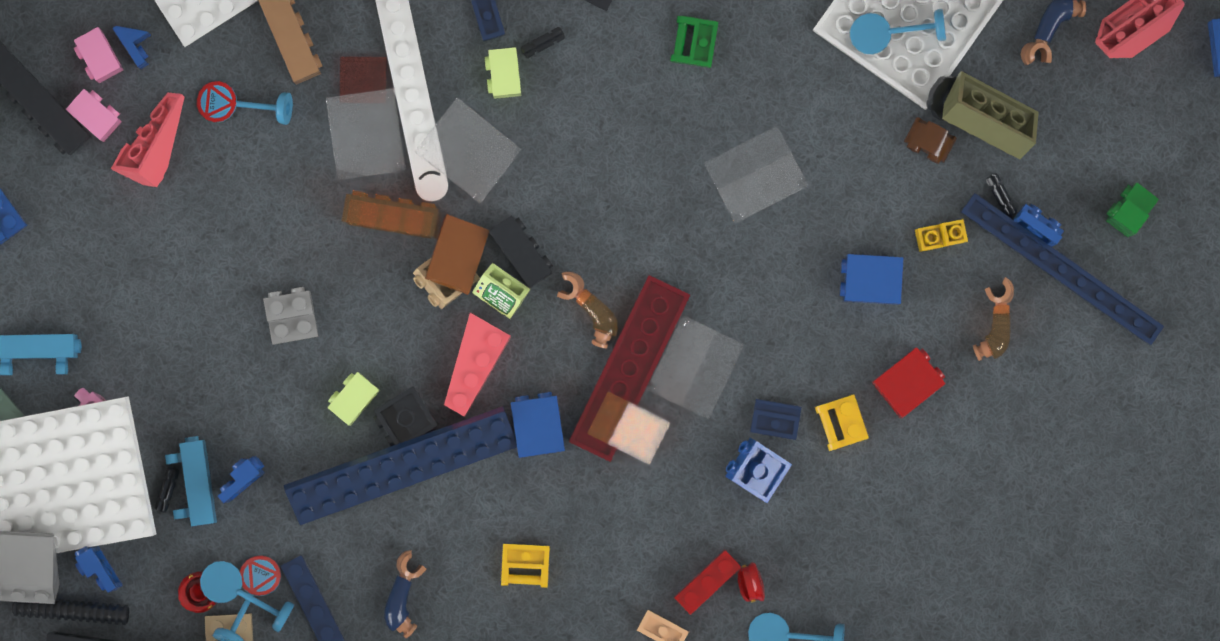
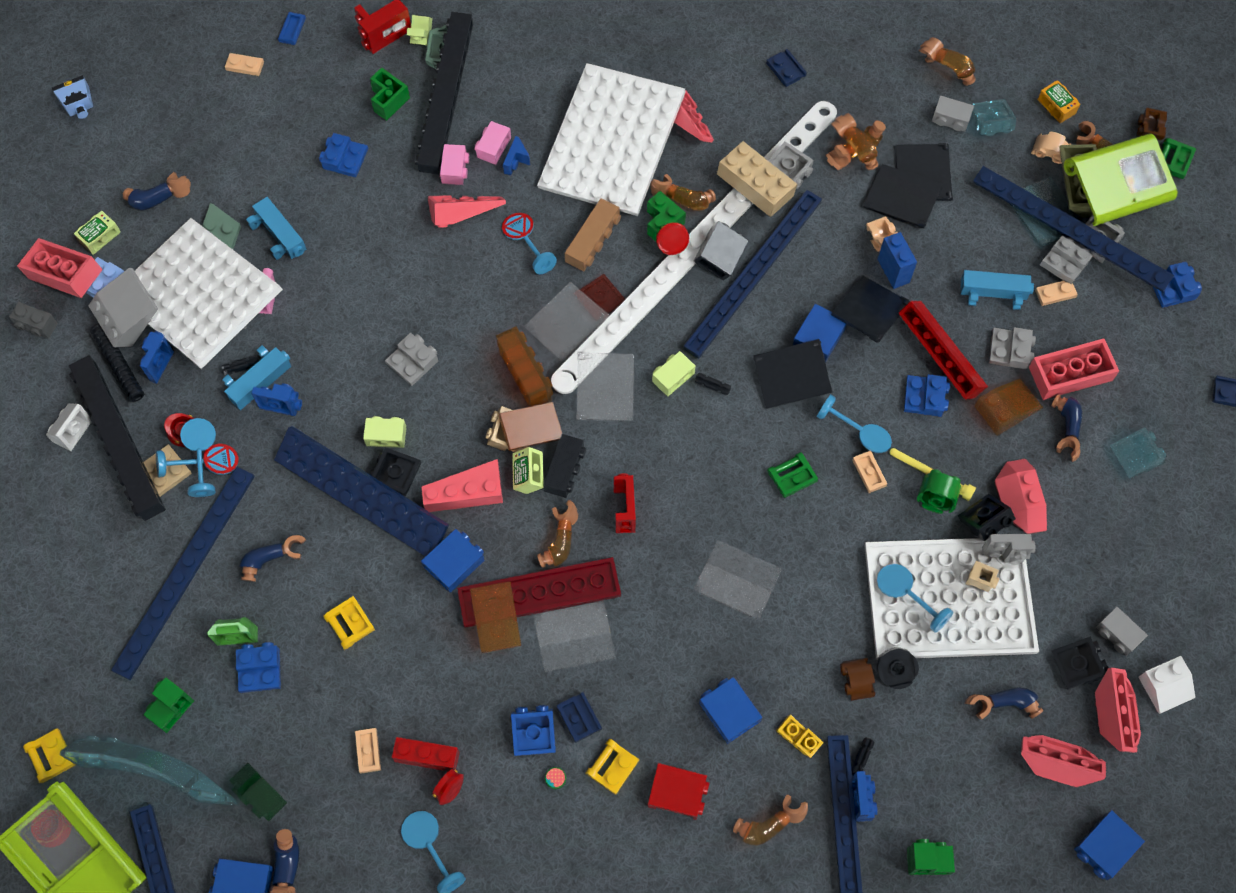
camera: 55 degrees right, 20 degrees down
olive slope [942,71,1039,159] -> none
none -> coral tile [545,767,566,790]
none -> red panel [614,473,636,533]

